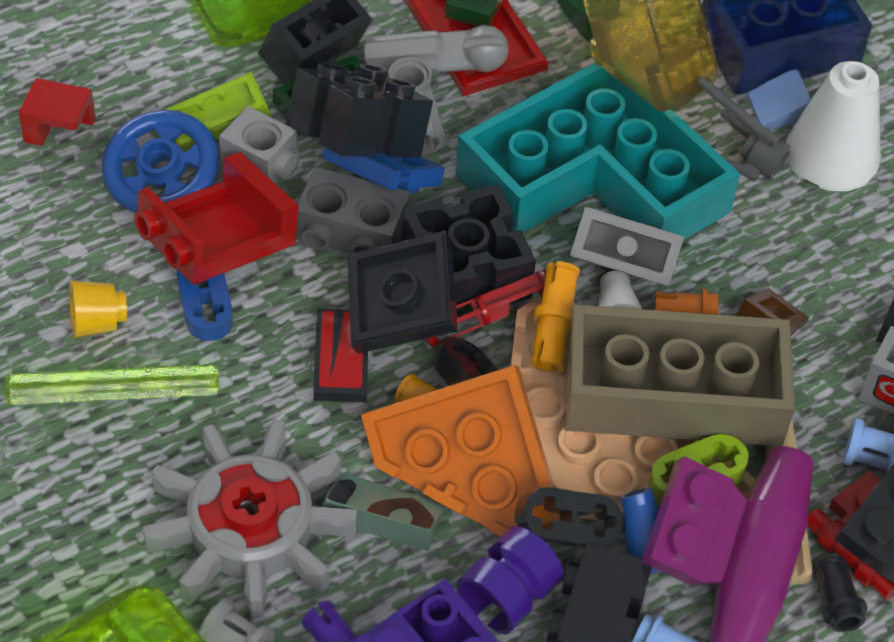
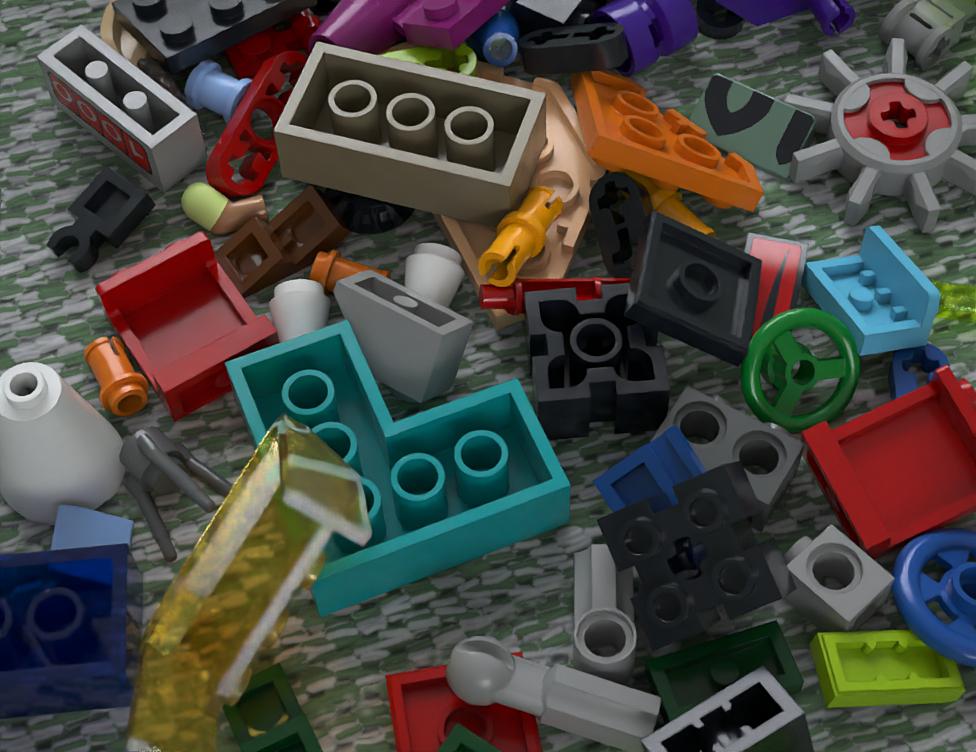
camera: 160 degrees left, 5 degrees up
none -> orange pin [84,336,149,417]
none -> red panel [95,231,280,422]
none -> arm [181,182,269,235]
none -> red beam [205,51,308,200]
none -> white cone [269,279,331,343]
none -> green piece [740,308,860,434]
none -> medium azure bracket [801,225,941,356]

